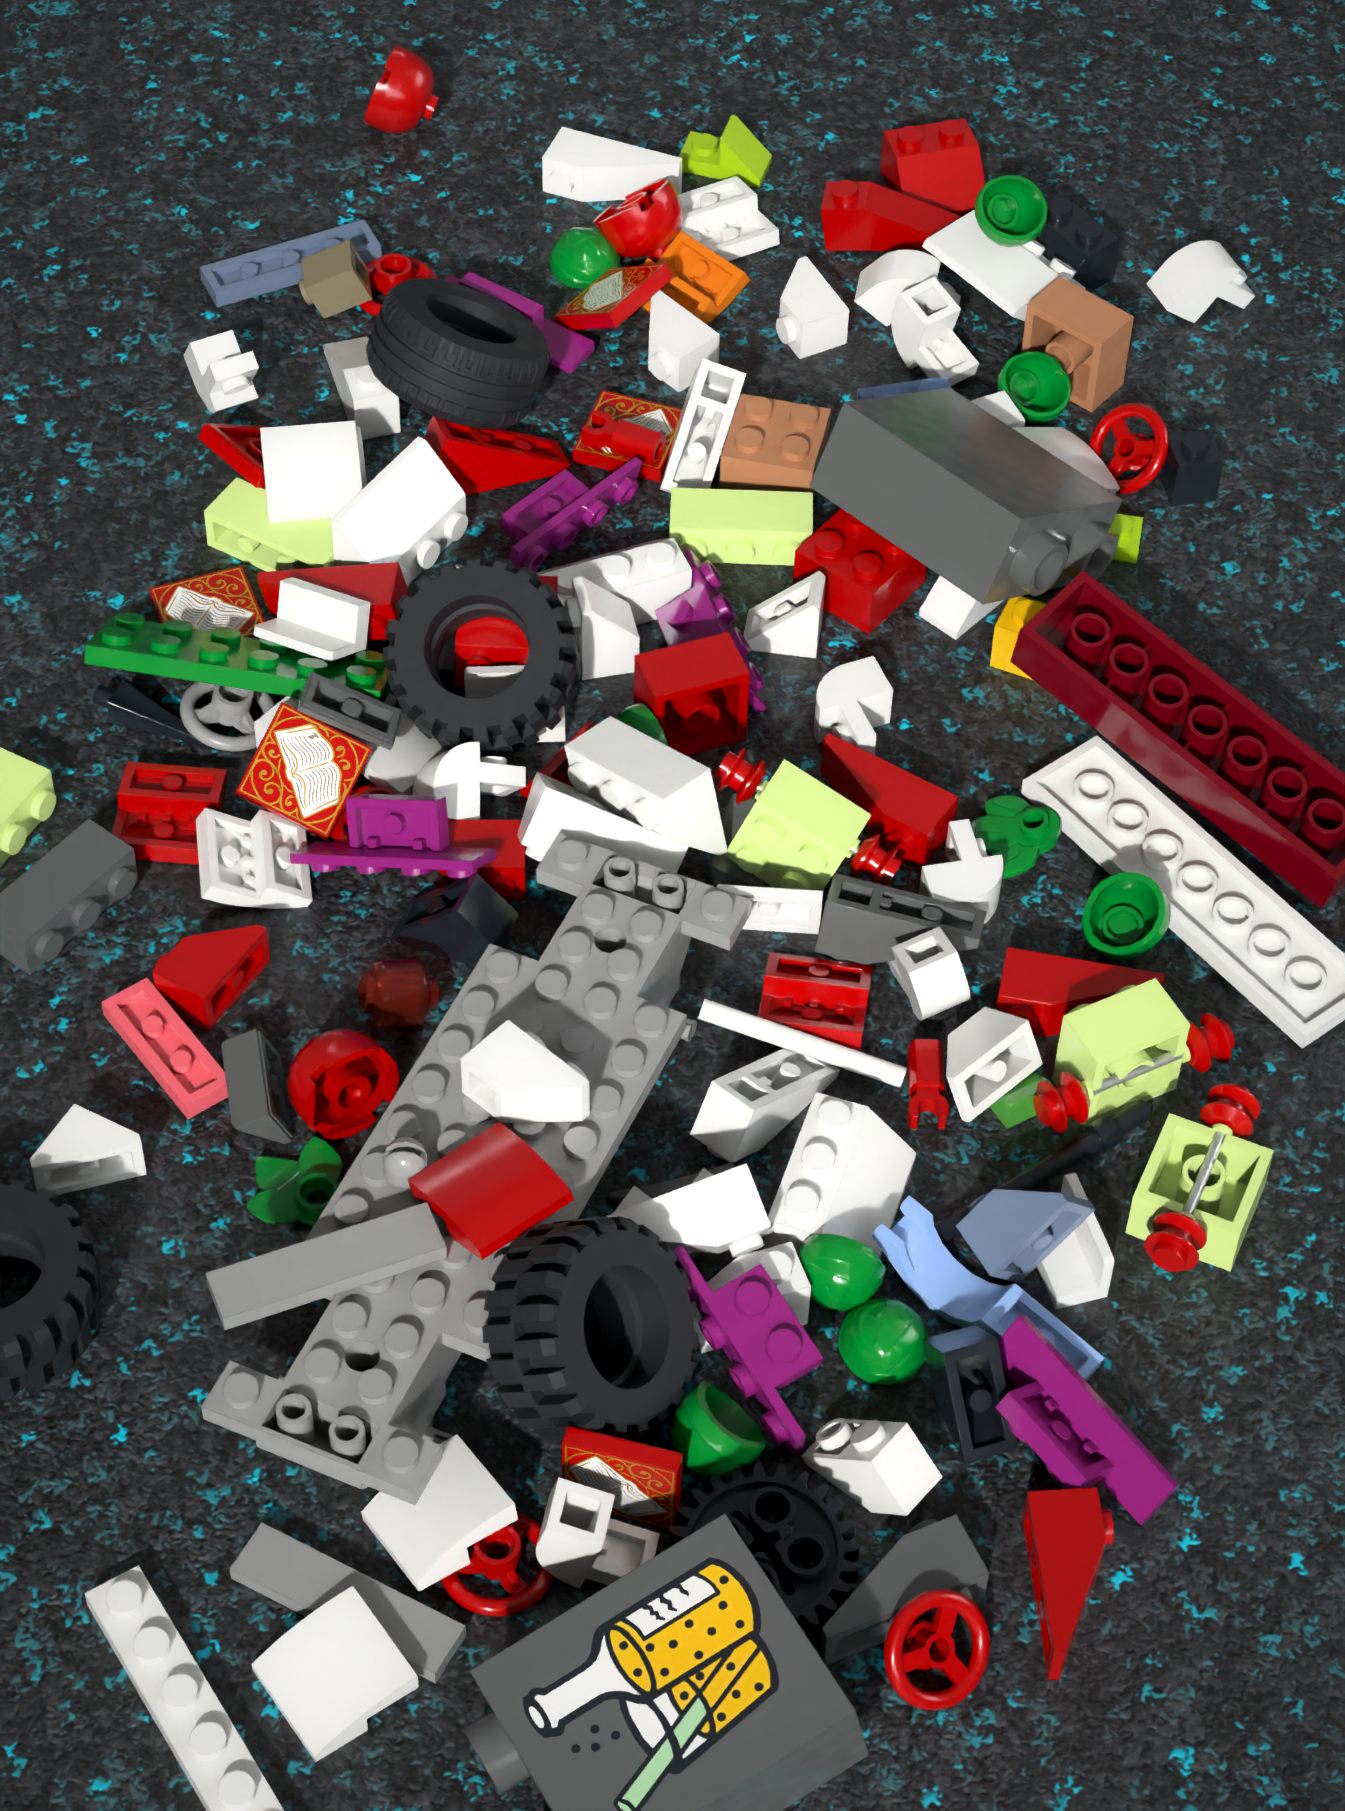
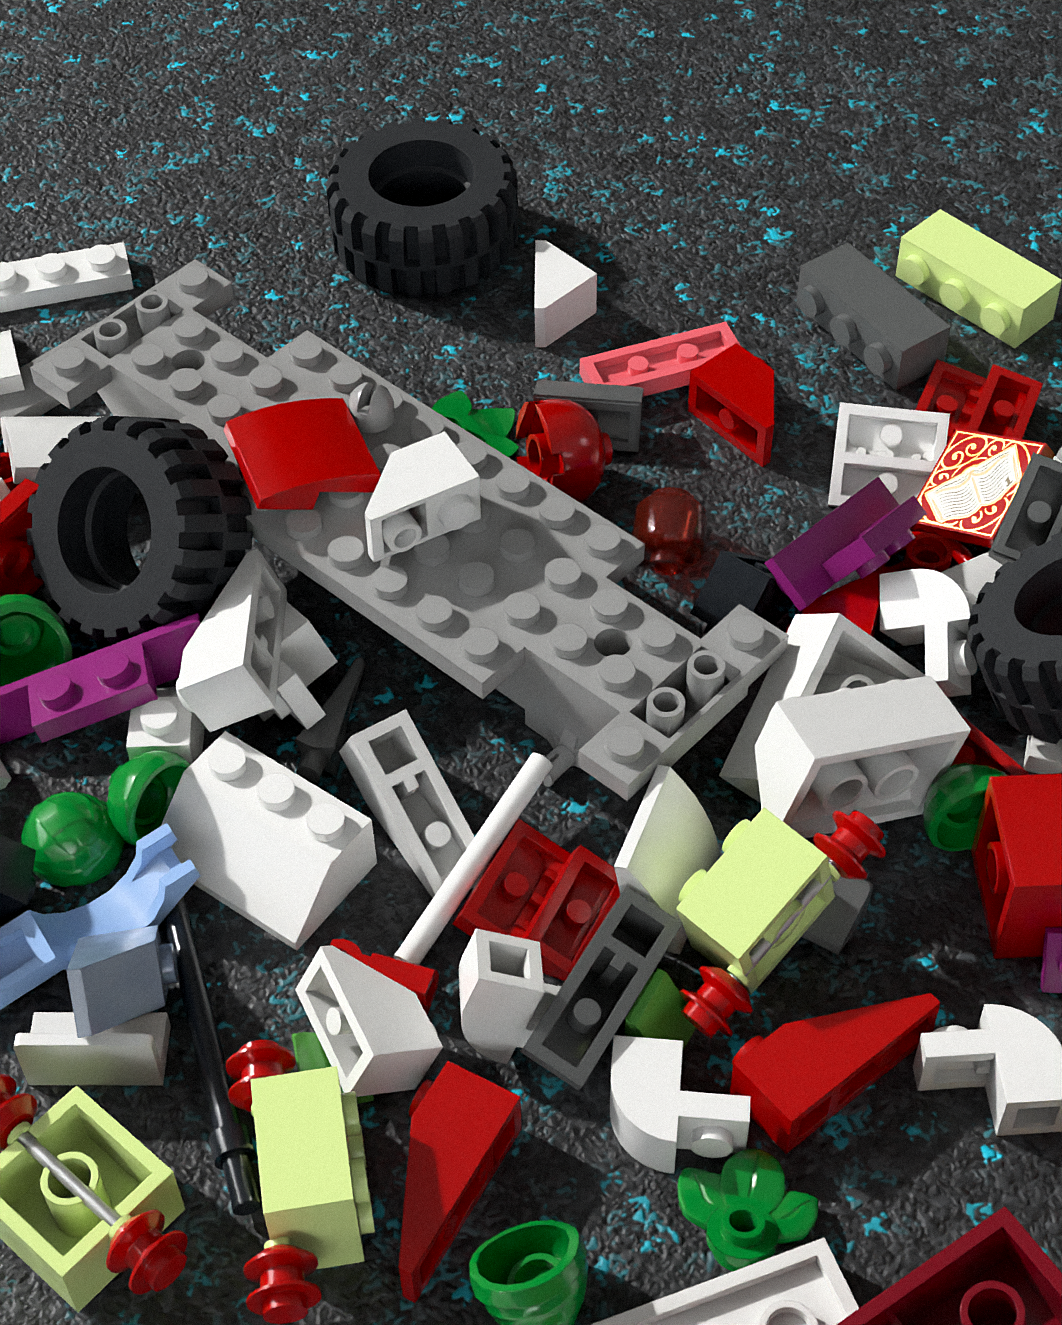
camera: 110 degrees right, 0 degrees up
light grey tile [205,1202,447,1330] -> none

